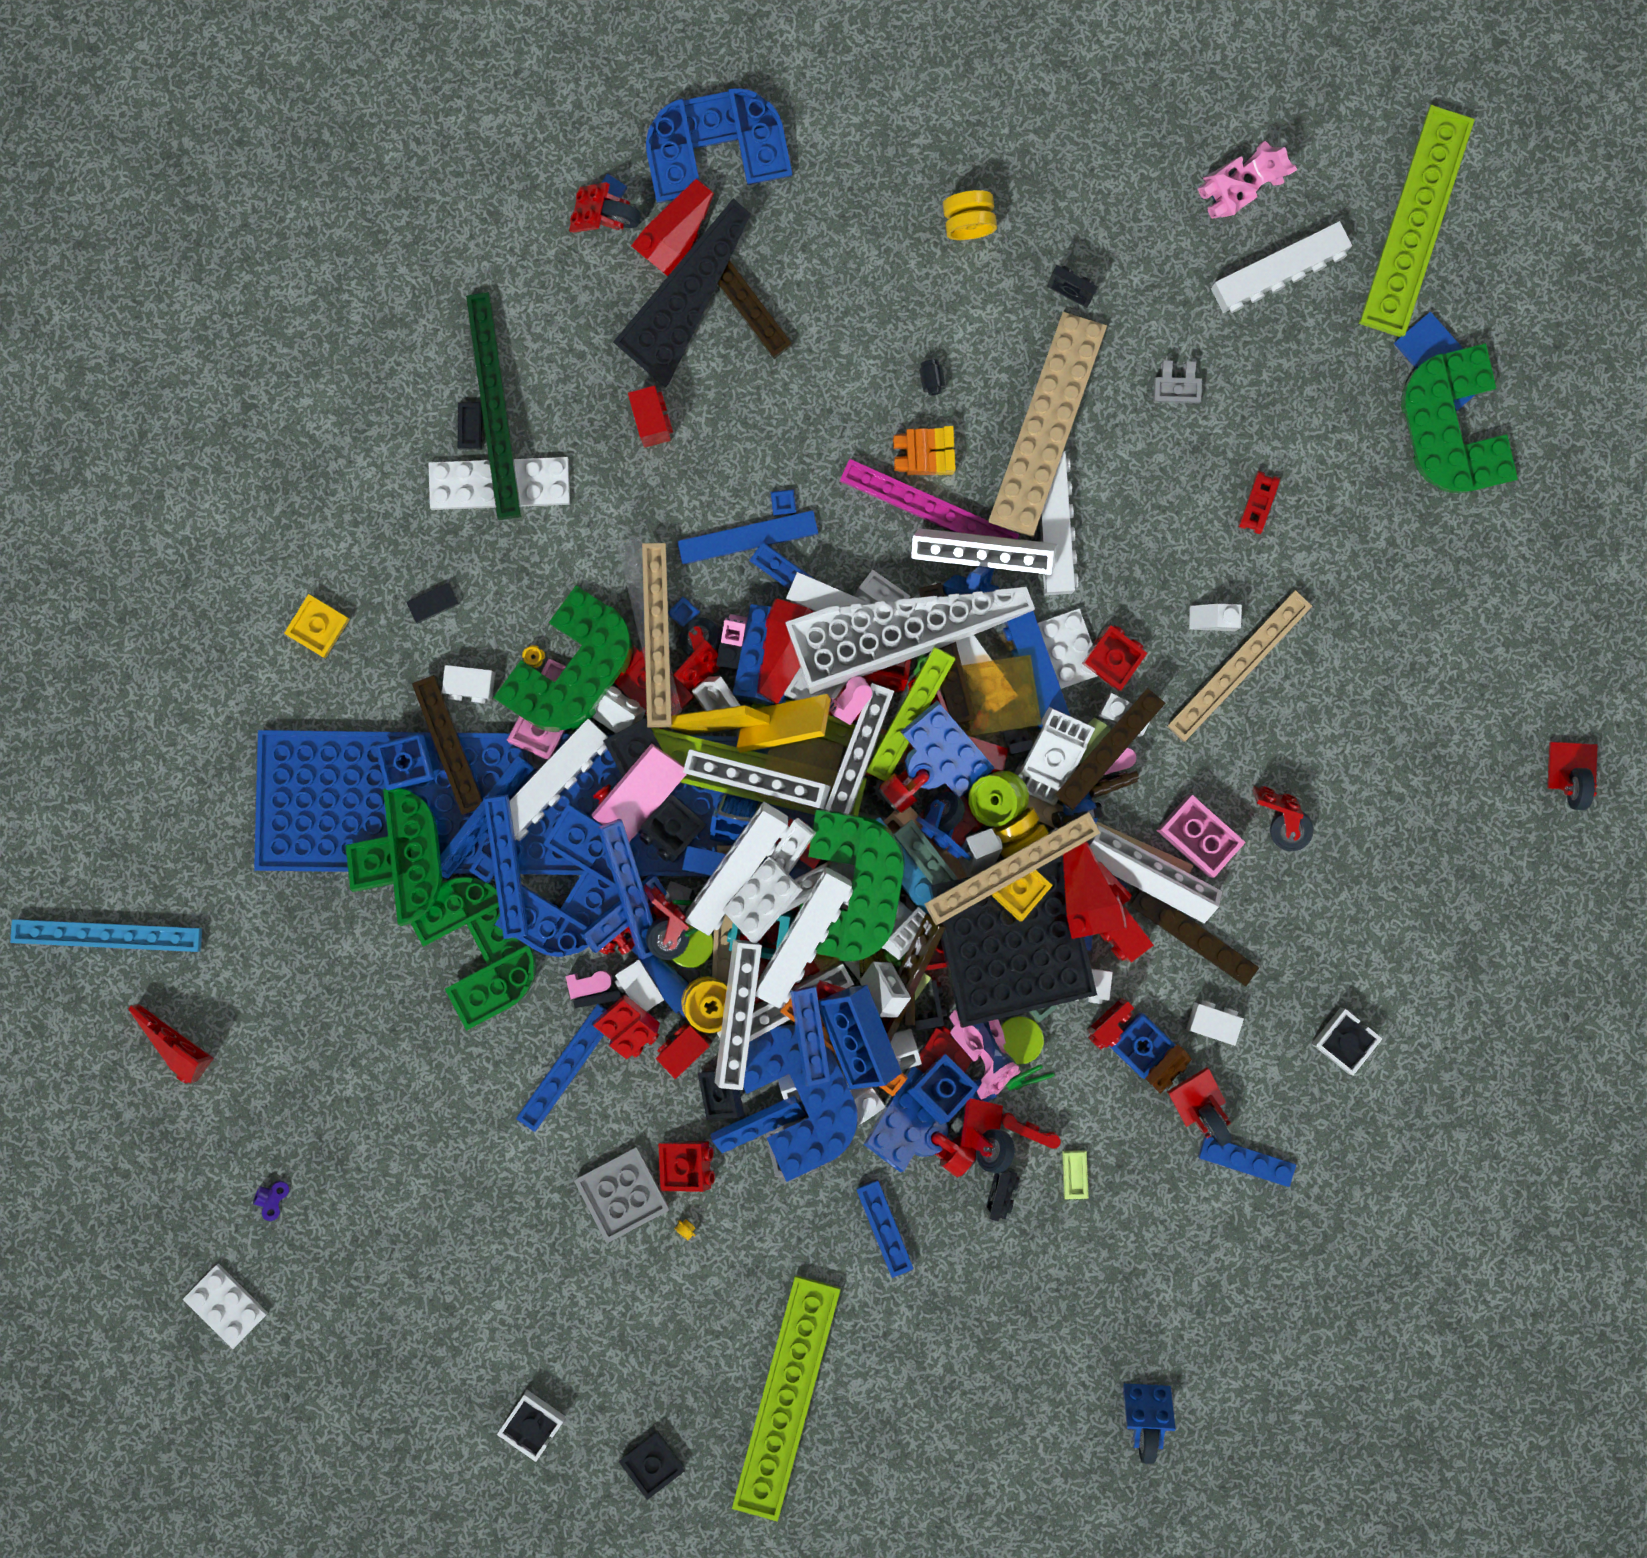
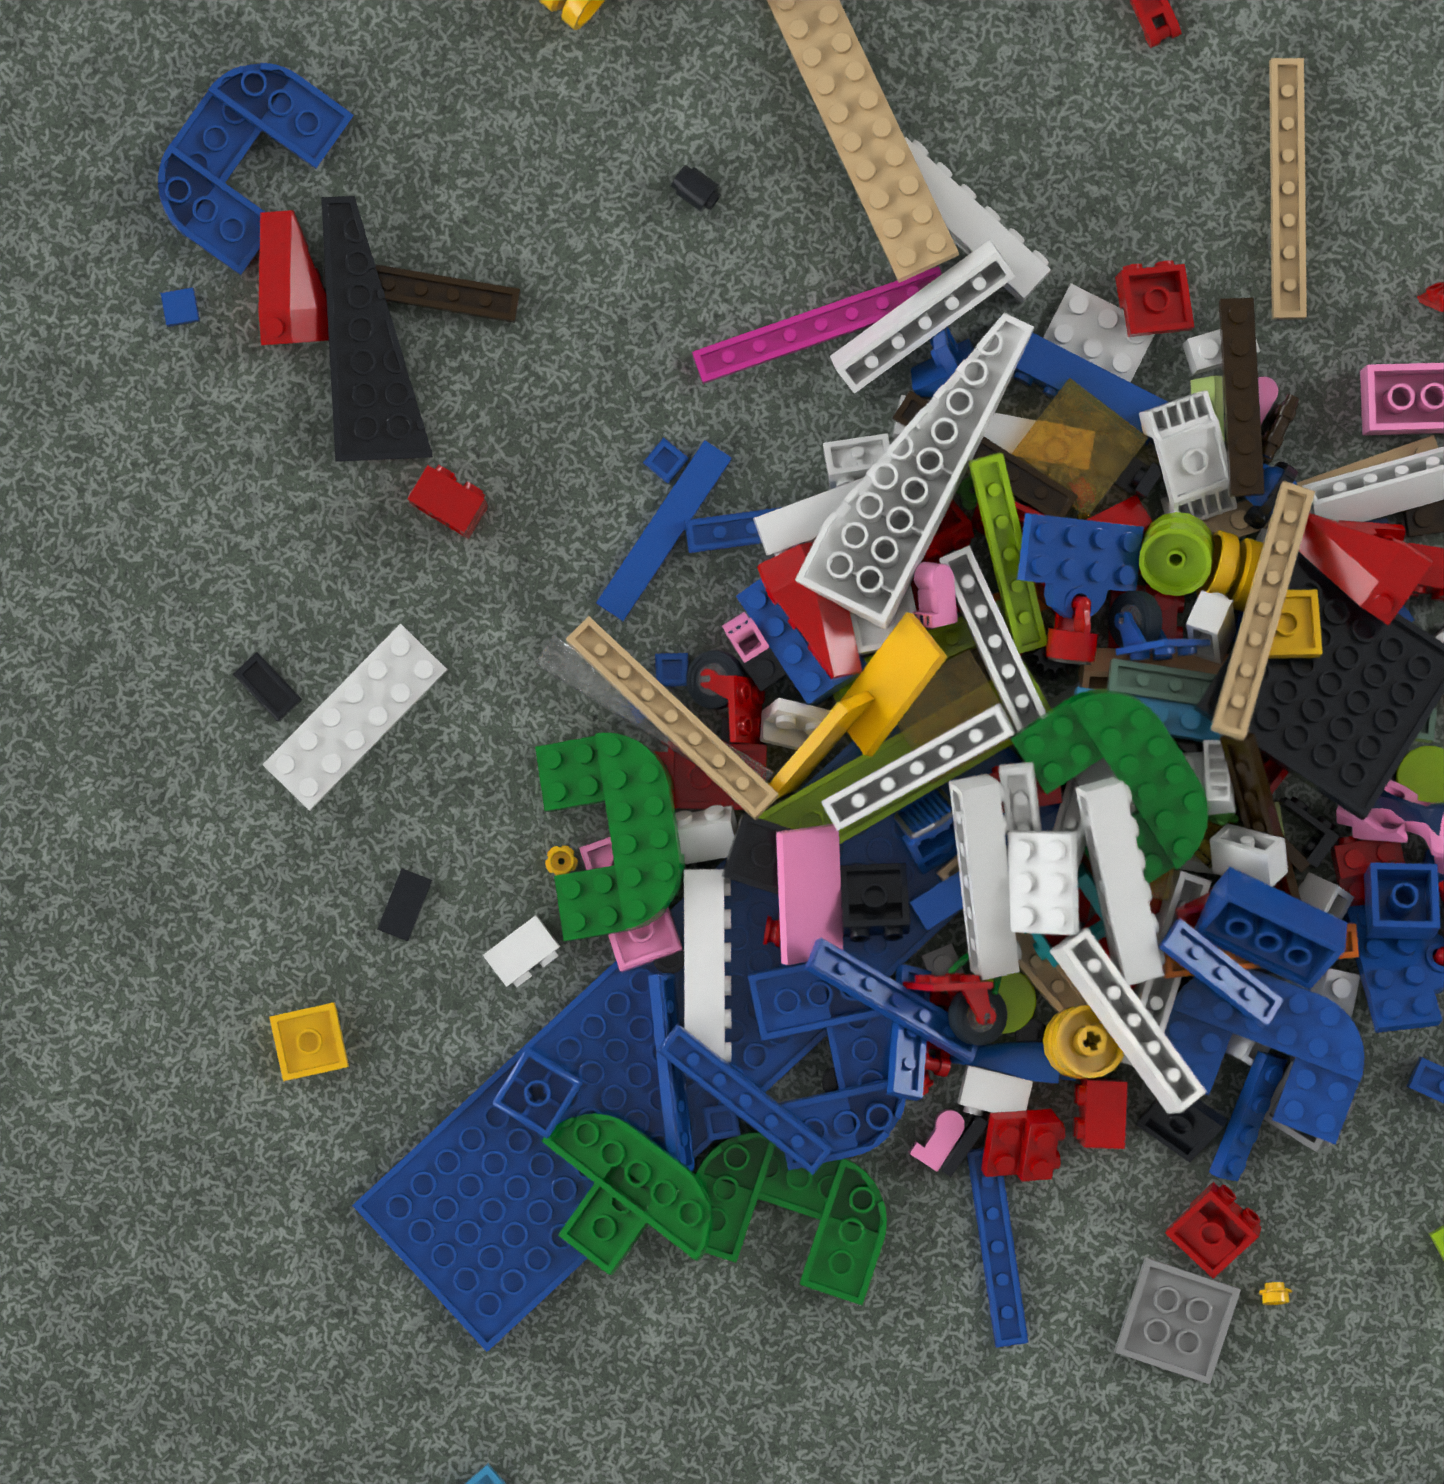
camera: 50 degrees left, 0 degrees up
dark brown plate [412,675,483,815] -> none
dark green plate [466,292,522,521] -> none
red plate [569,182,641,233] -> none
orange hips [893,426,955,475] -> none
white slope [1189,604,1242,631] -> none

